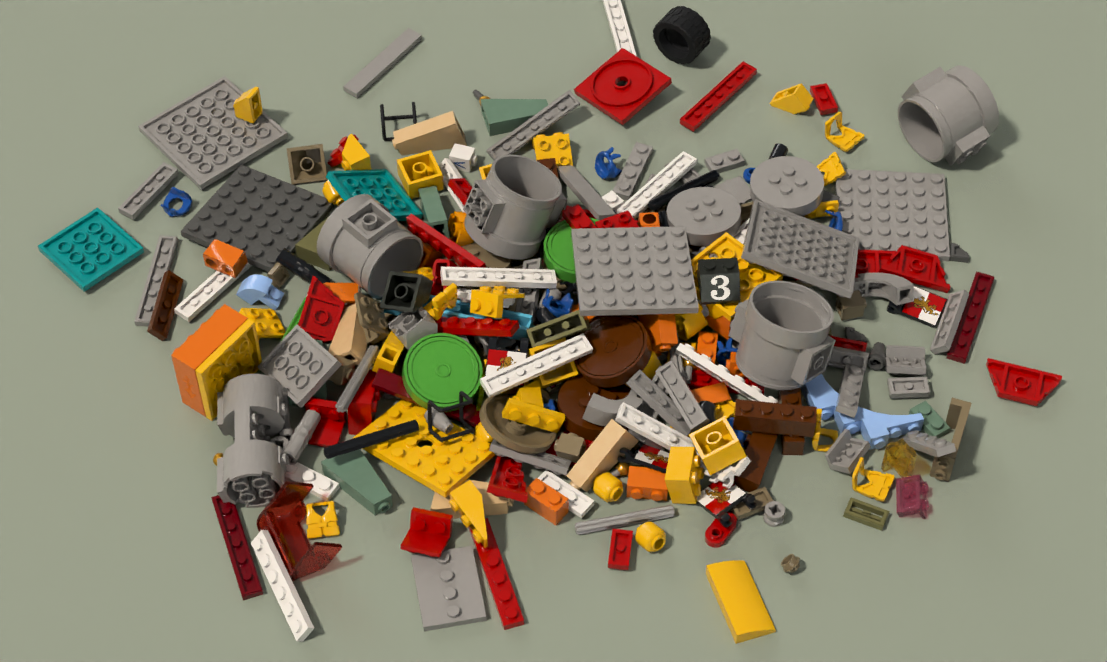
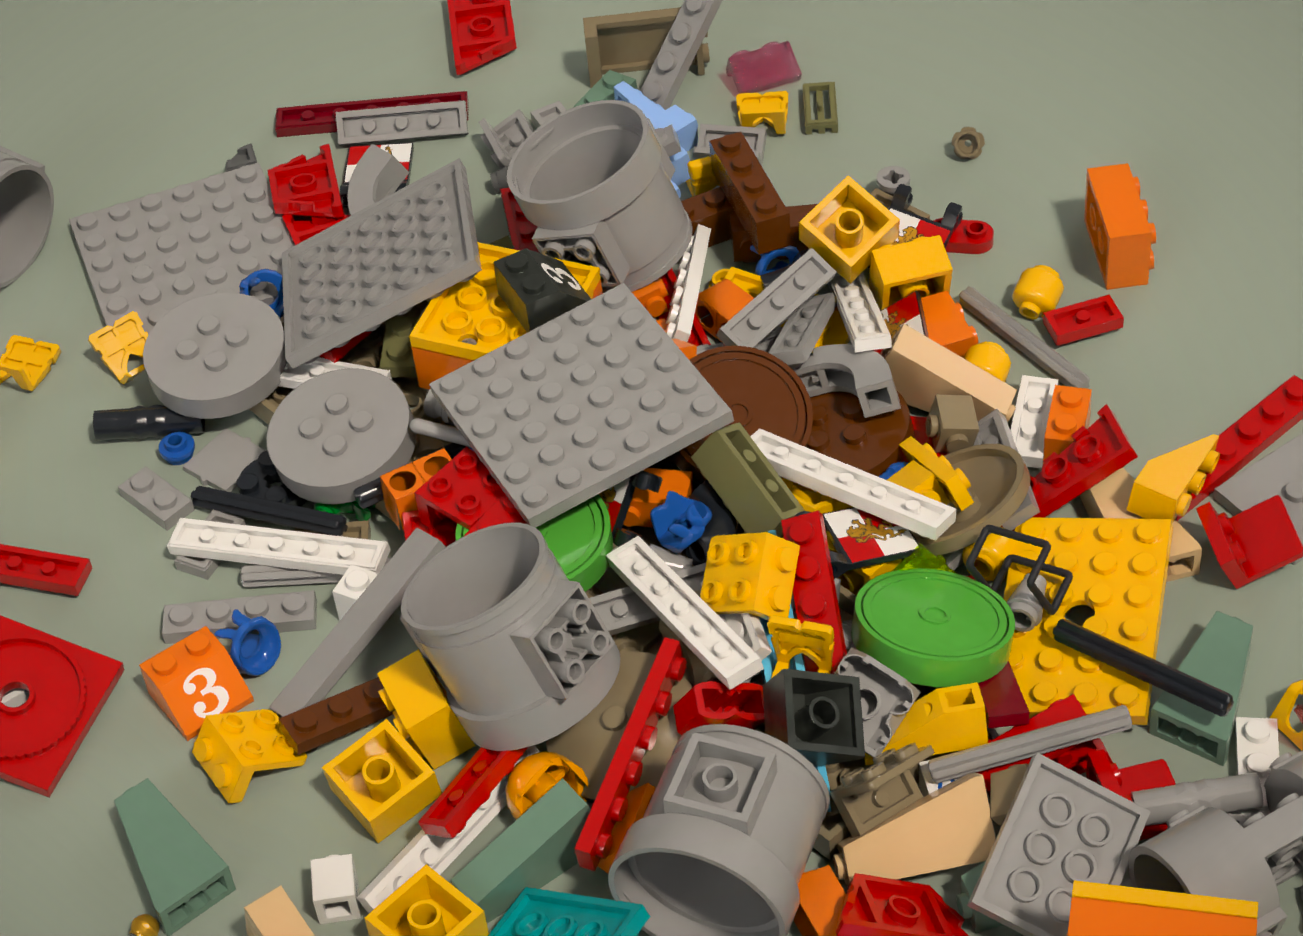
camera: 110 degrees left, 5 degrees down
light grey tile [486,90,580,161] -> none
yellow slope [706,560,776,644] -> none
dark grey tile [844,327,867,343] -> none
clear yellow bracket [881,438,917,482] -> none
none -> orange slope [139,626,254,741]
none -> orange brick [1084,163,1156,290]

